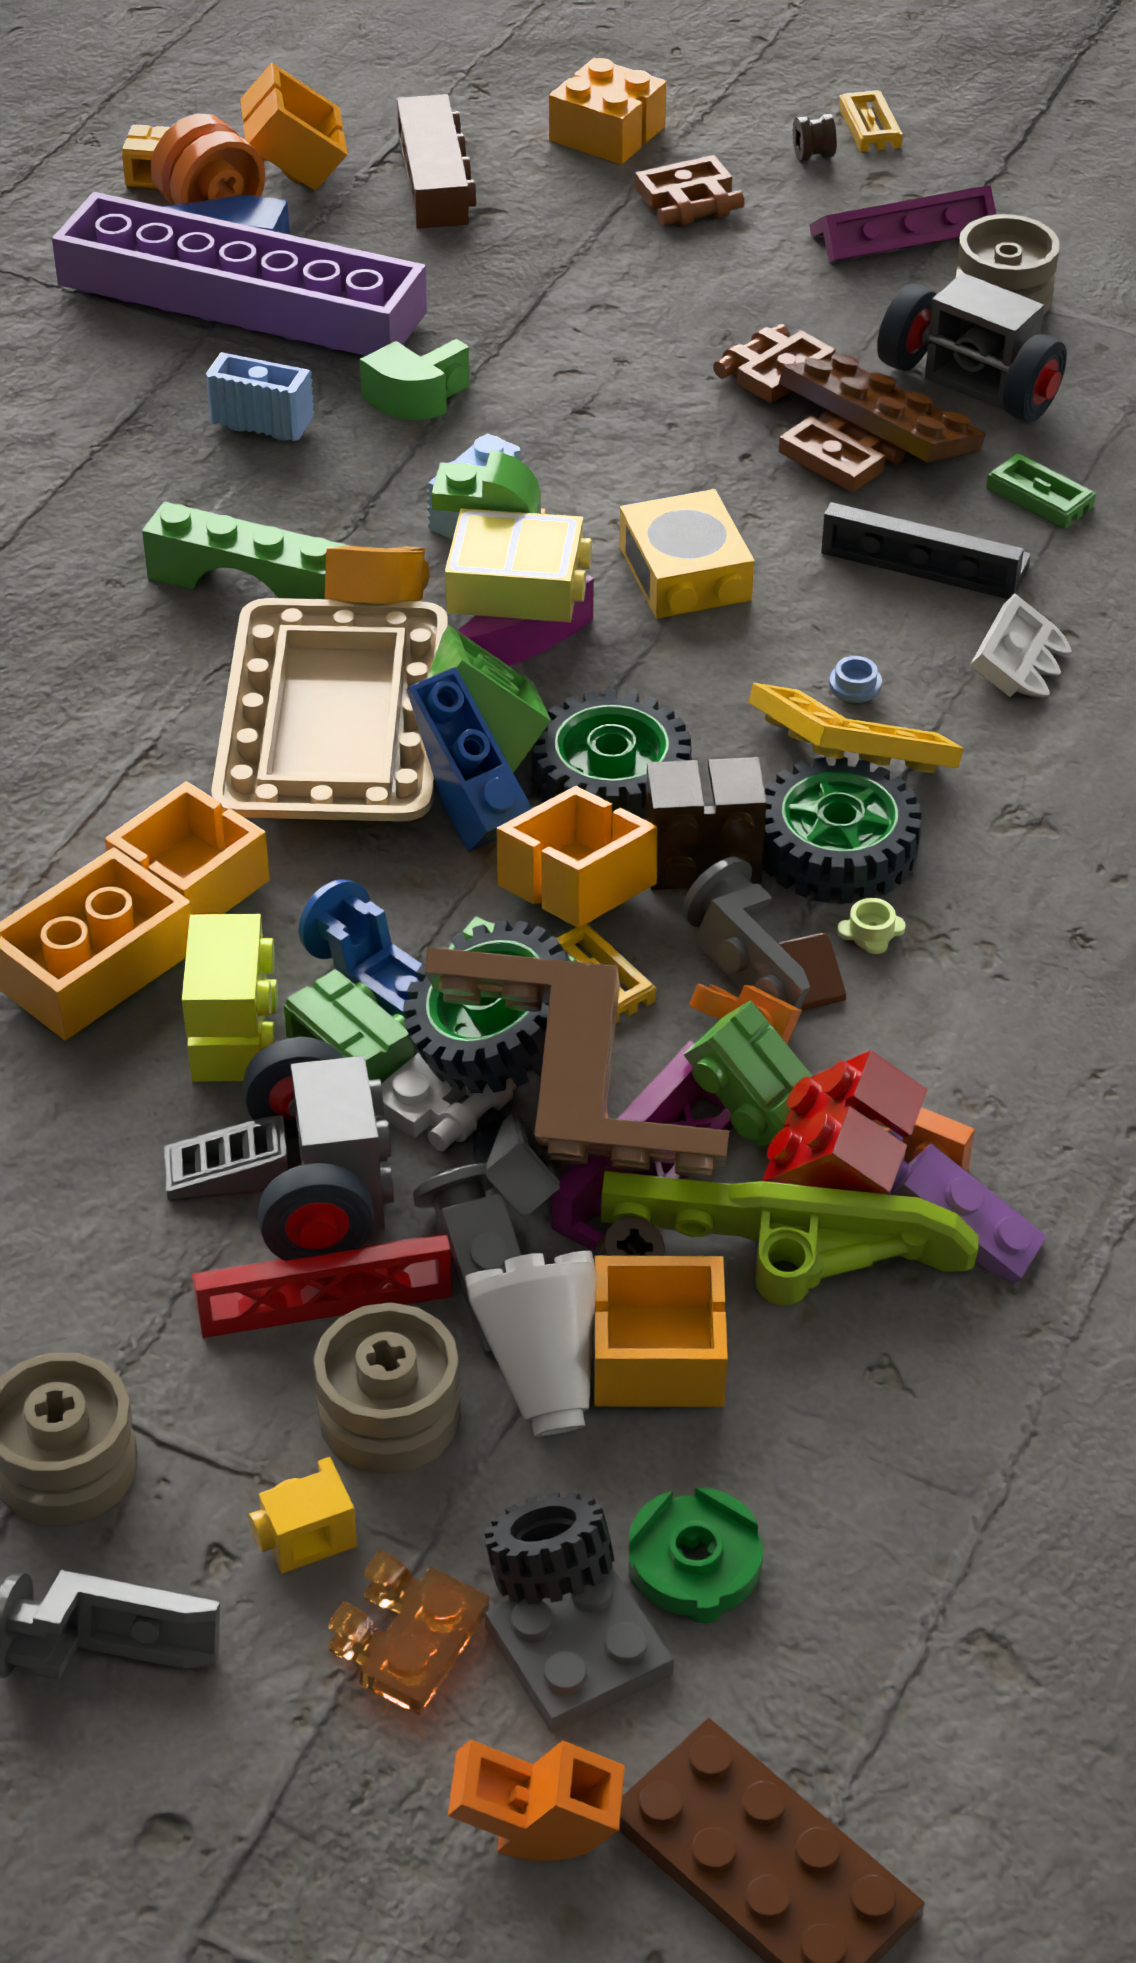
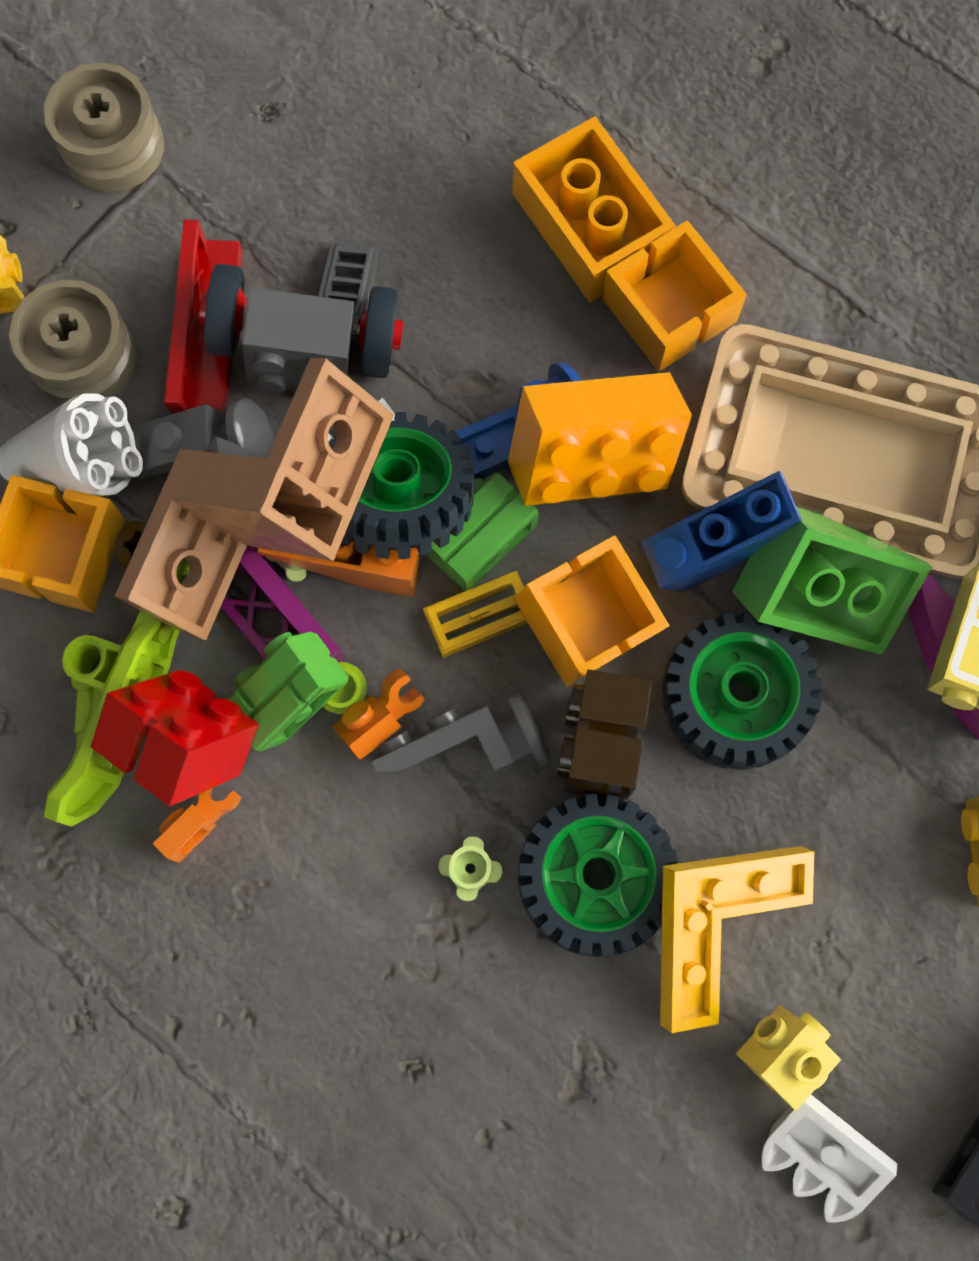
camera: 105 degrees right, 30 degrees up
neon yellow piece [182,914,278,1082] -> none
bright green brick [284,969,414,1083] -> none
reddish brown slope [778,933,846,1010] -> none
medium blue plate [829,656,882,704] -> none
medium lavender piece [887,1129,1047,1283] -> none
none -> light orange brick [508,372,692,506]
none -> light yellow brick [736,1005,841,1111]

